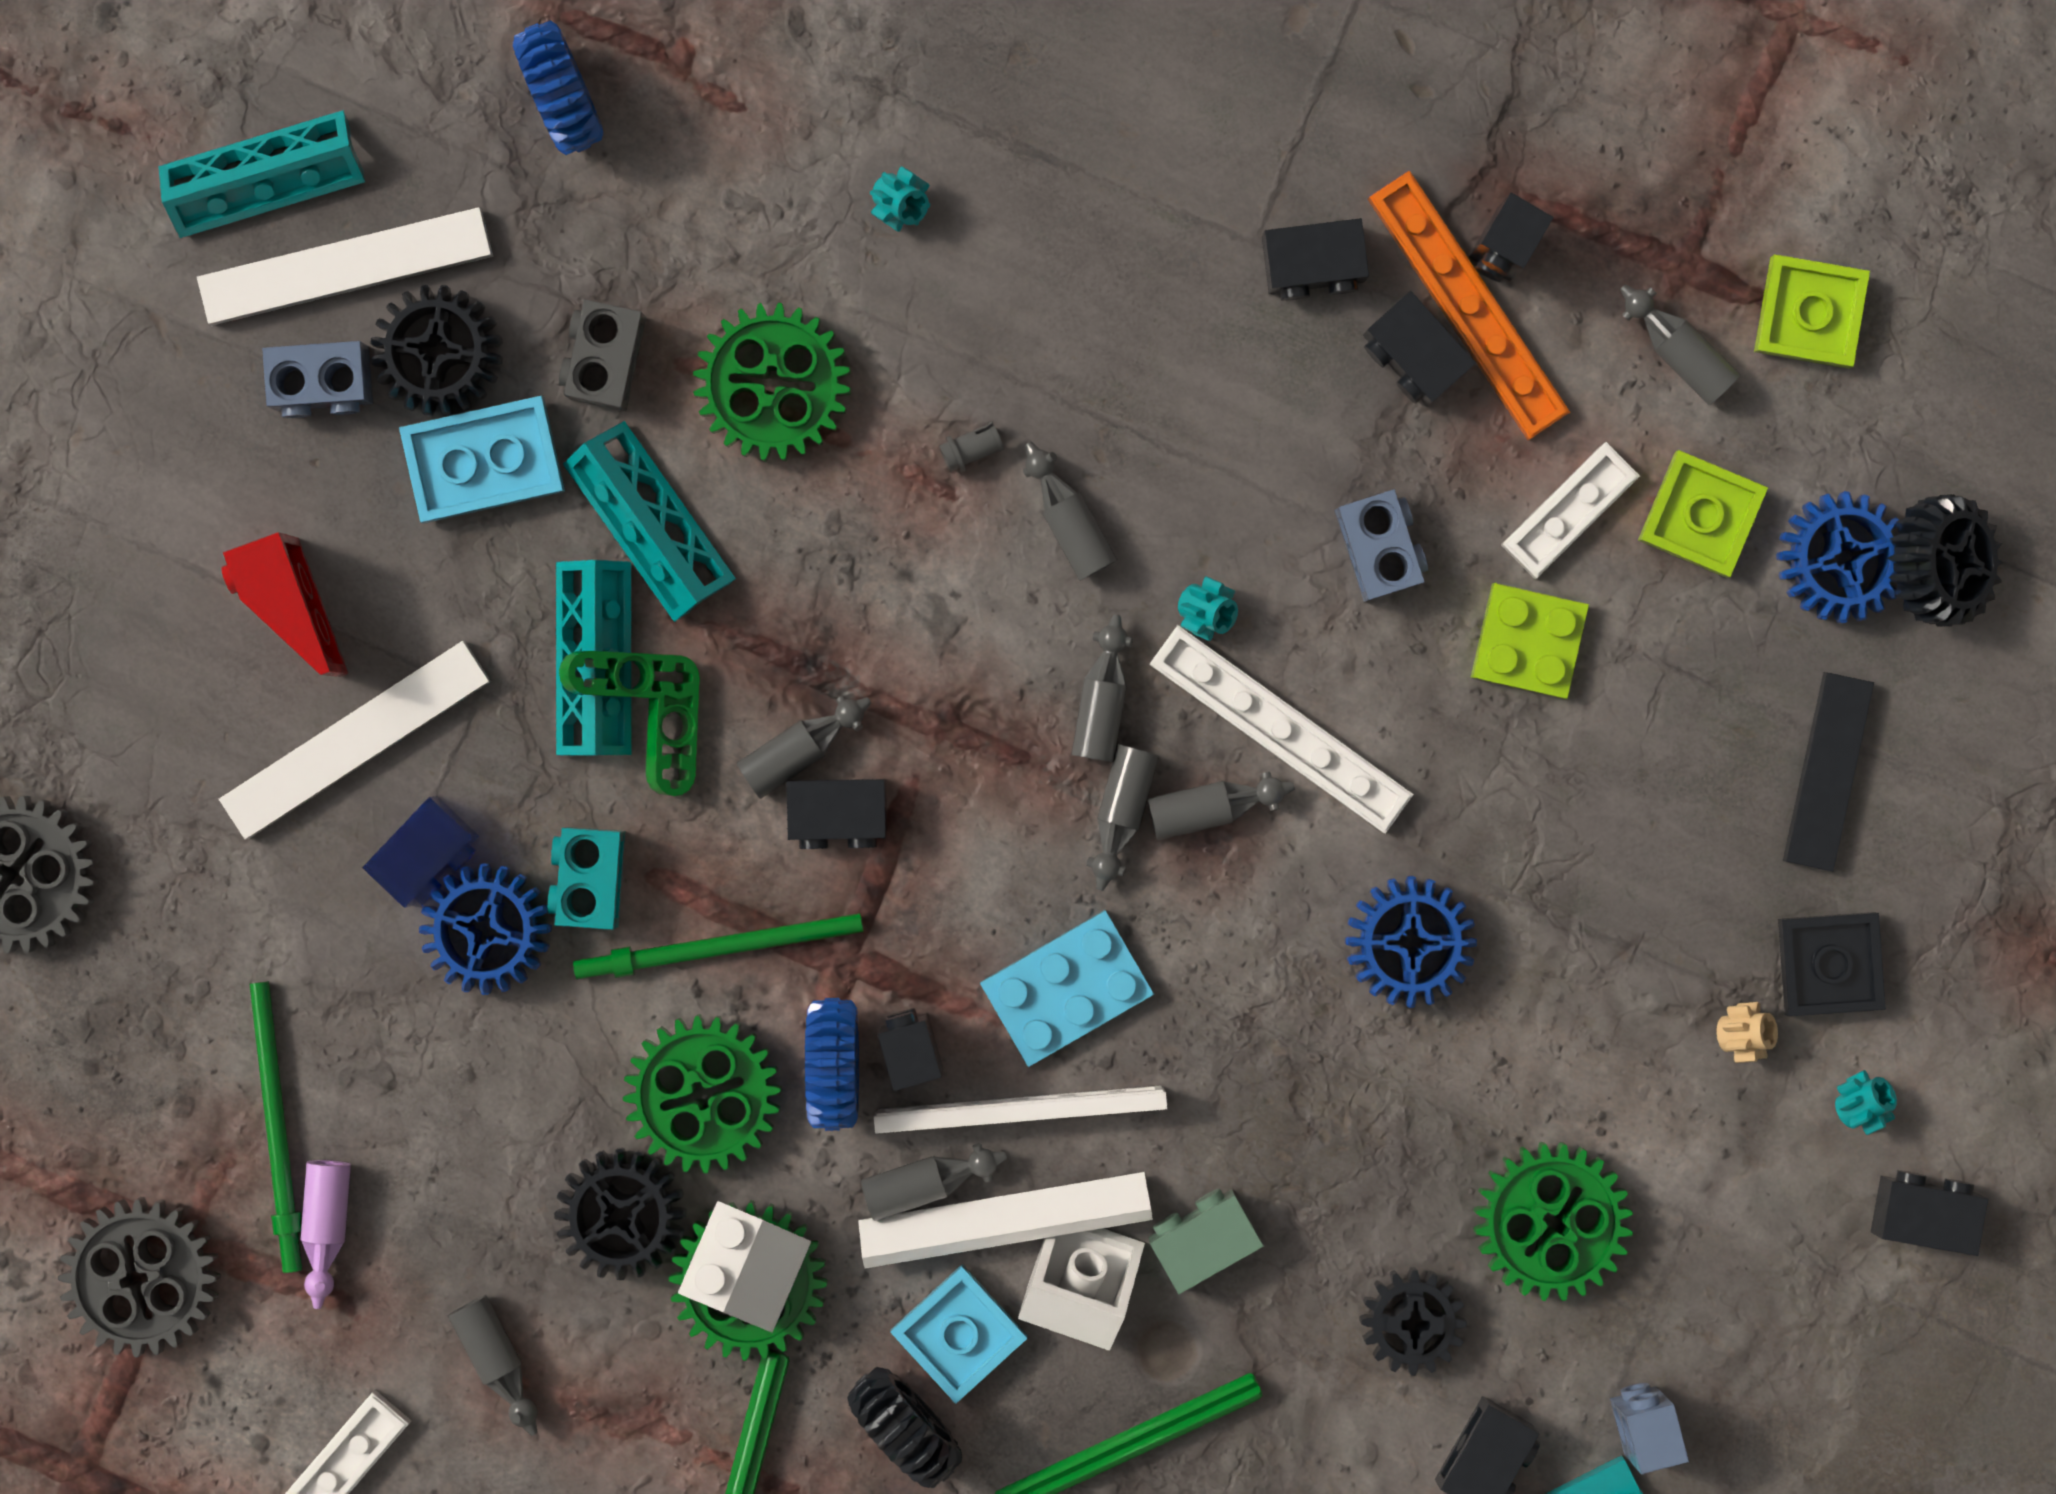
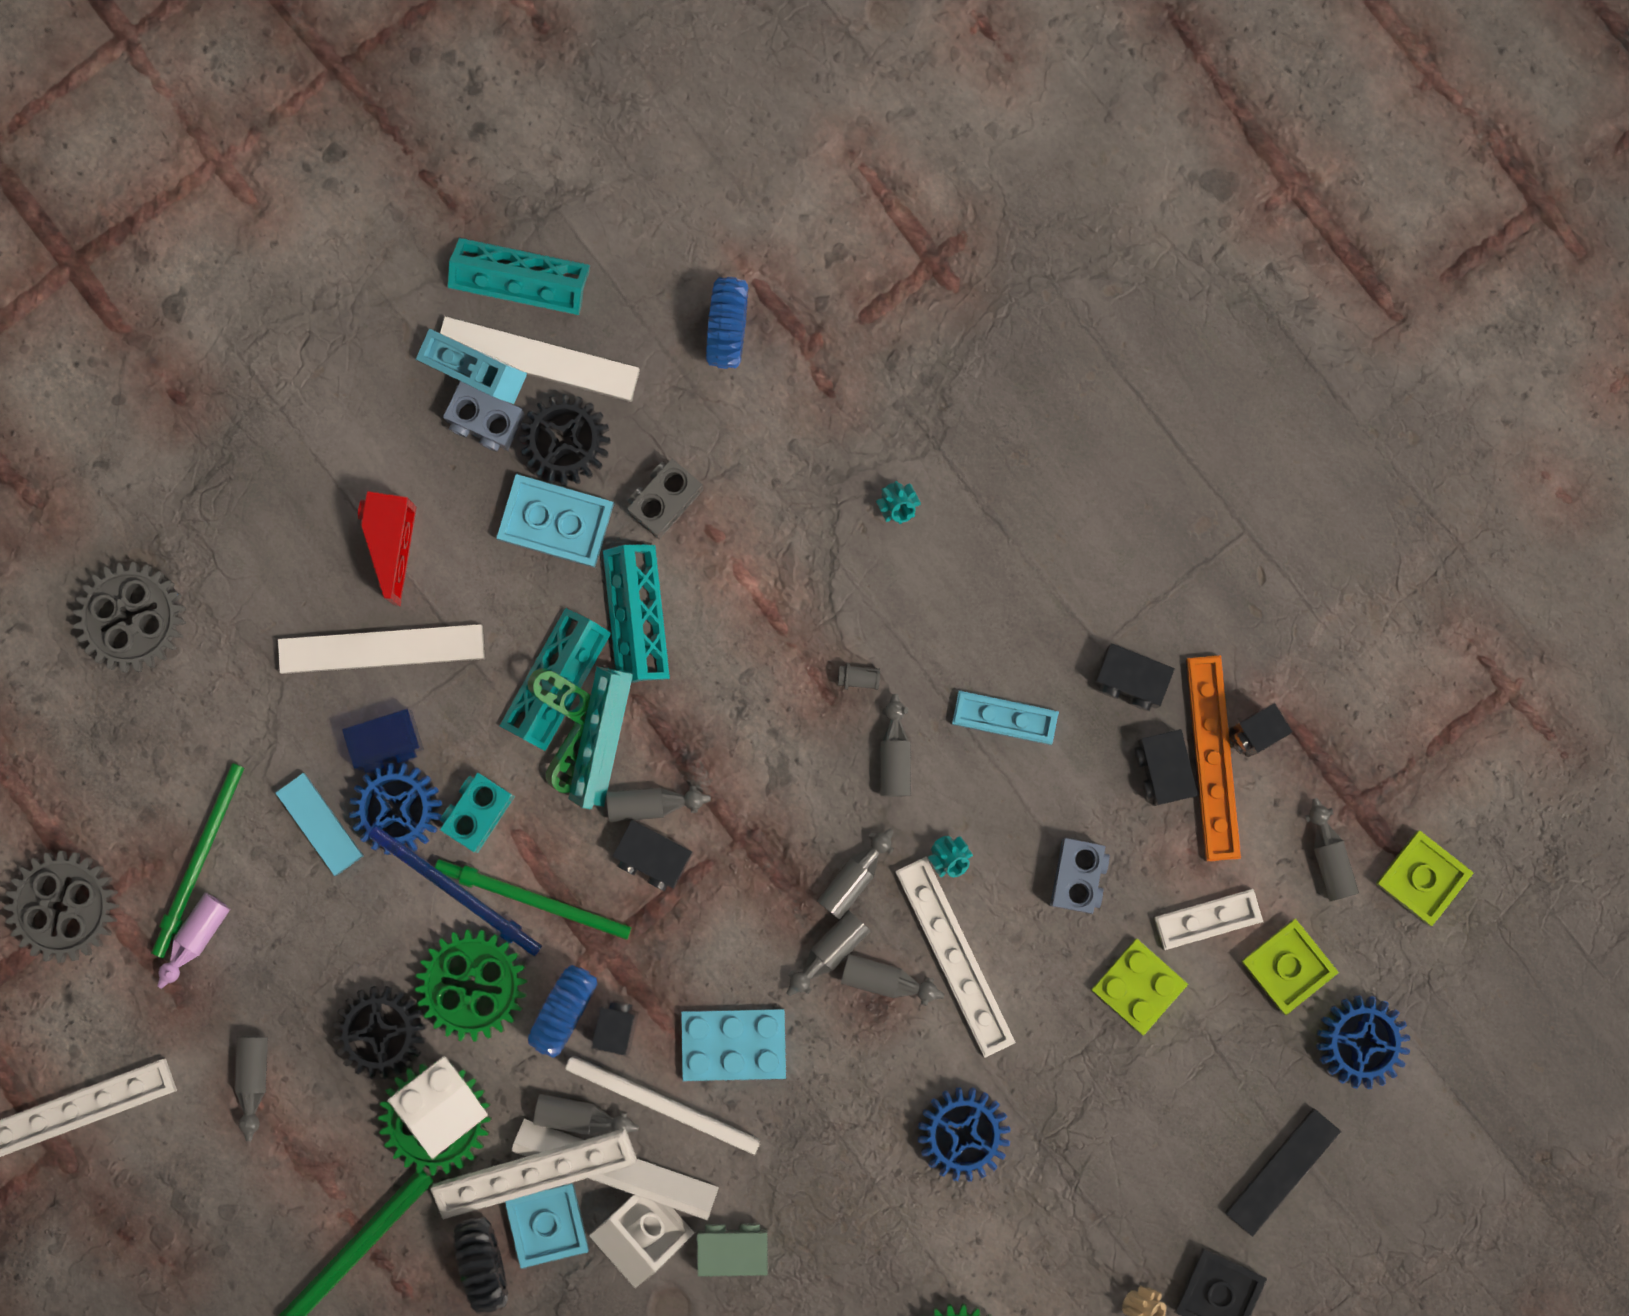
camera: 25 degrees right, 5 degrees down
green gear [693,303,851,462] -> none
black gear [1887,494,2003,627] -> none
none -> medium azure tile [276,773,364,876]
none -> clear blue bar [368,825,542,957]
none -> medium azure slope [416,328,527,404]
none -> white tile [431,1128,637,1219]
none -> teal fence [568,666,633,809]
none -> medium azure tile [952,691,1059,745]

